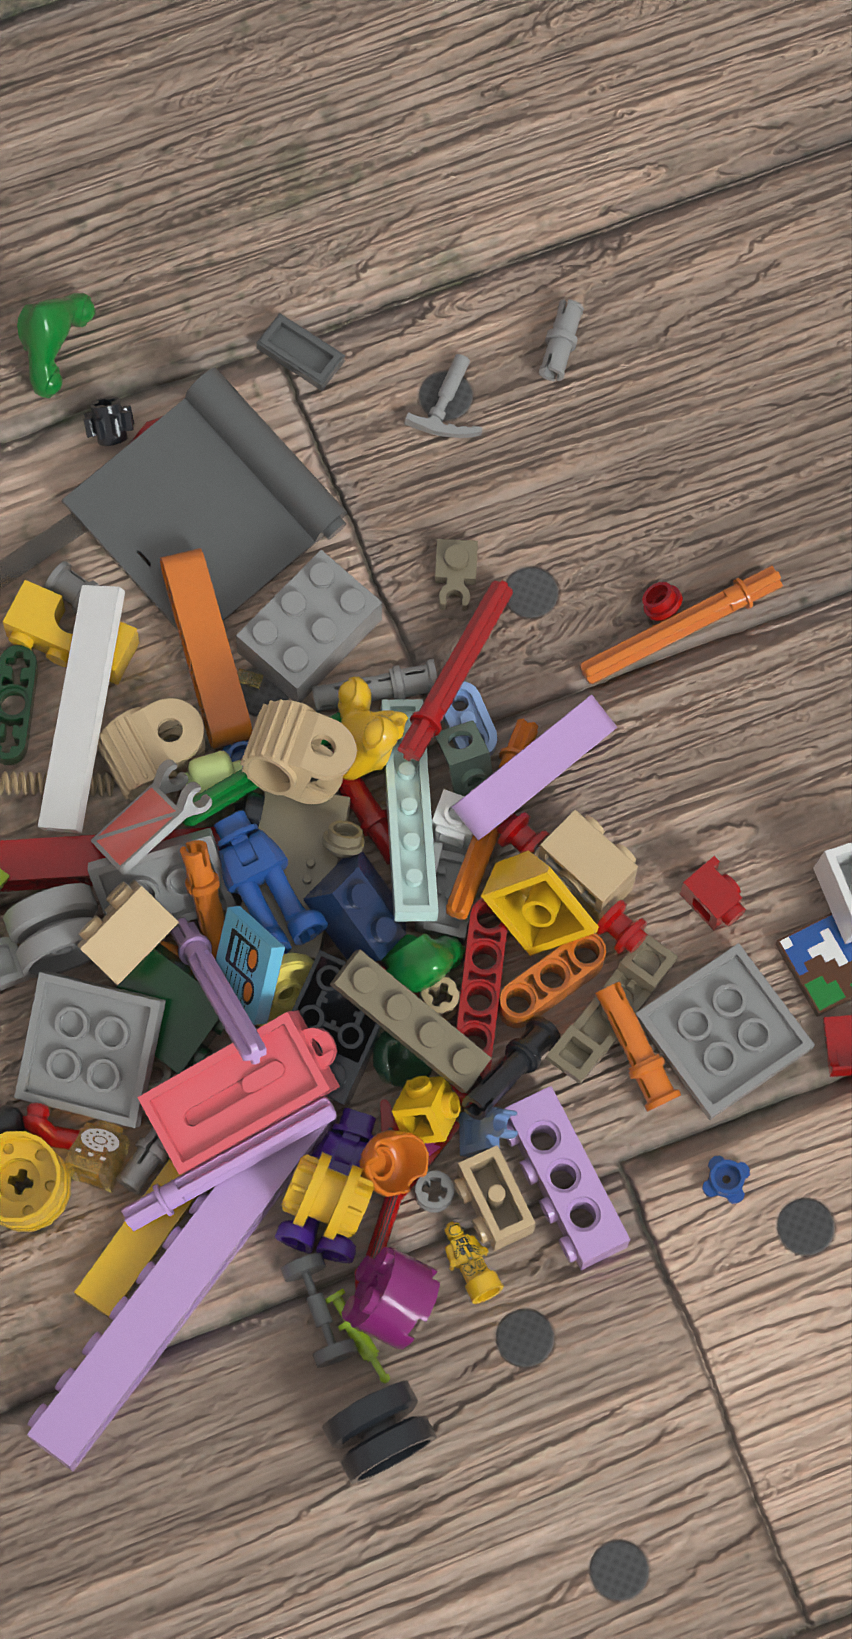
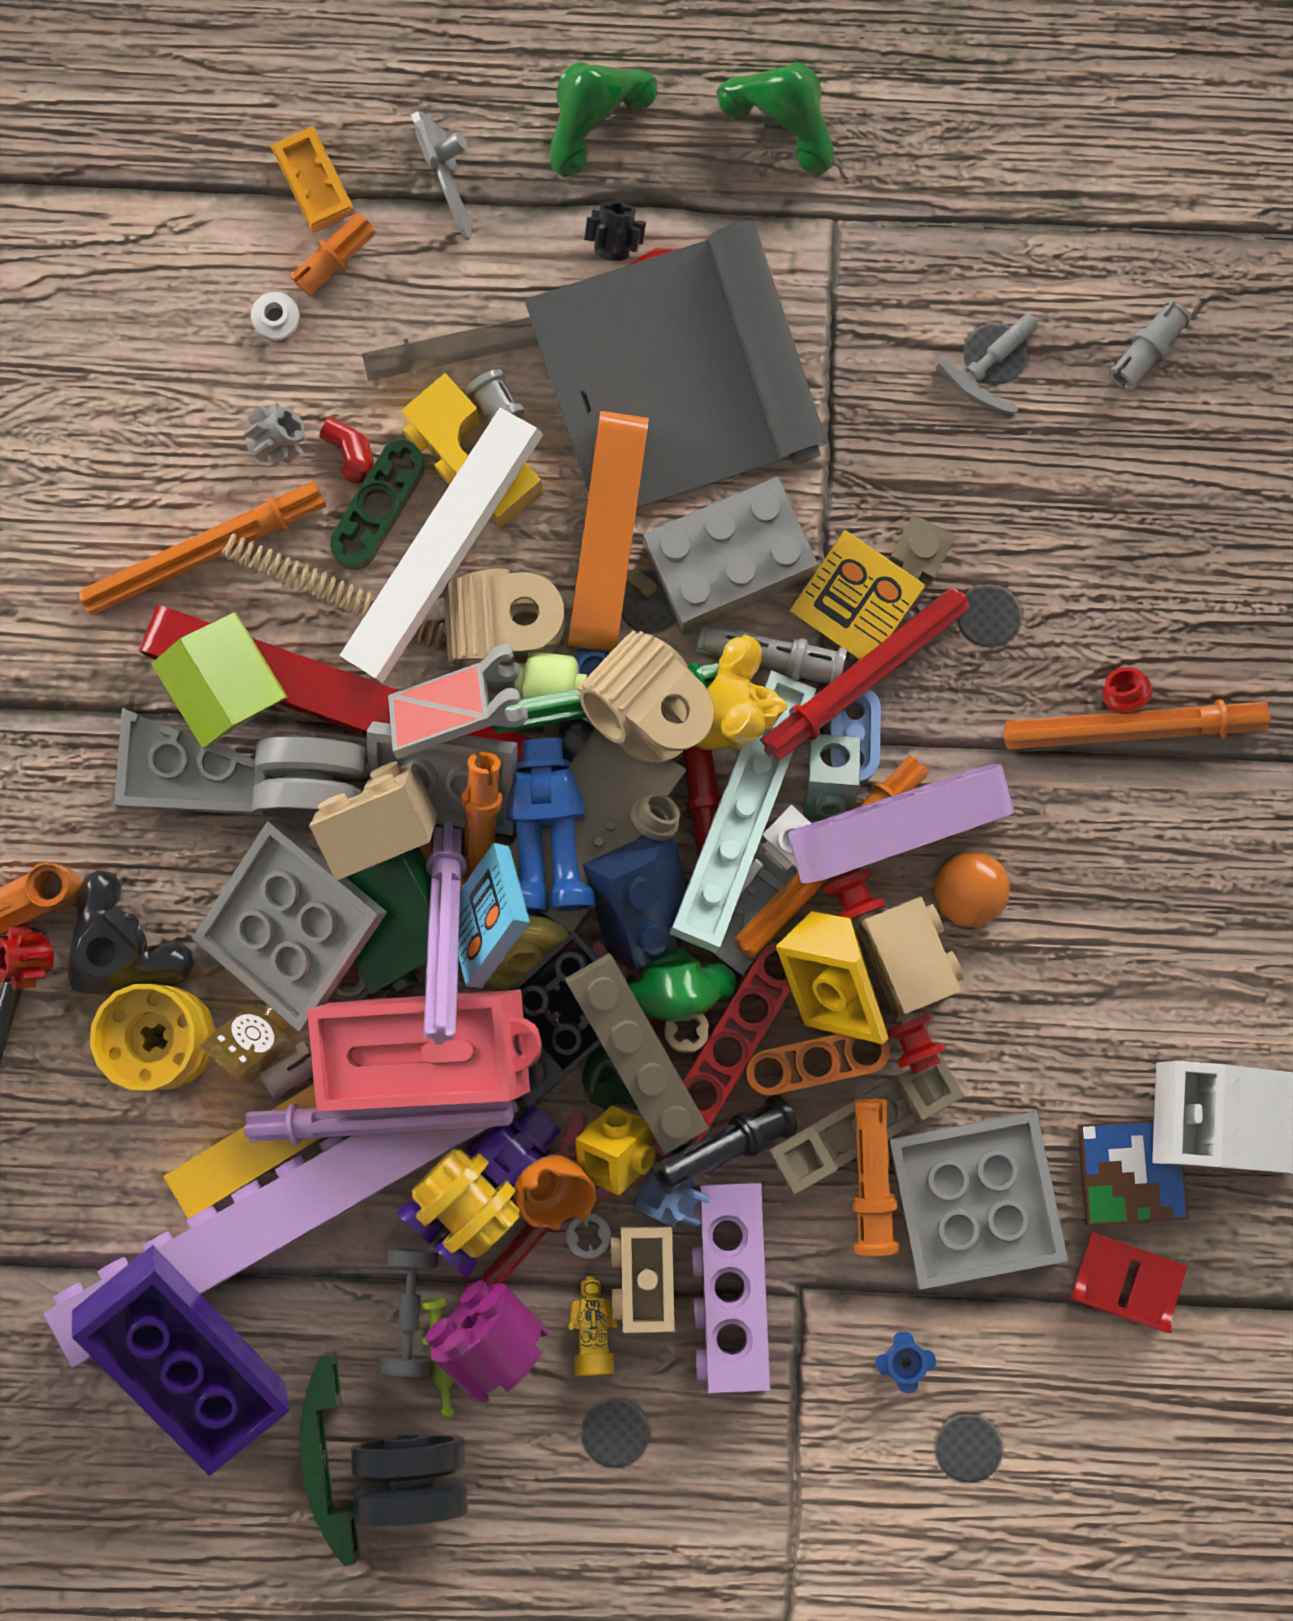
camera: 25 degrees right, 10 degrees up
red arm [23,1103,81,1151] -> none
dark grey tile [256,313,345,391] -> none
red brick [680,856,746,931] -> none
none -> dark purple brick [72,1245,290,1476]
none -> dark green slope [300,1351,360,1566]
none -> green head [717,62,834,175]
none -> yellow tile [789,530,926,659]
none -> orange hair [933,852,1010,927]

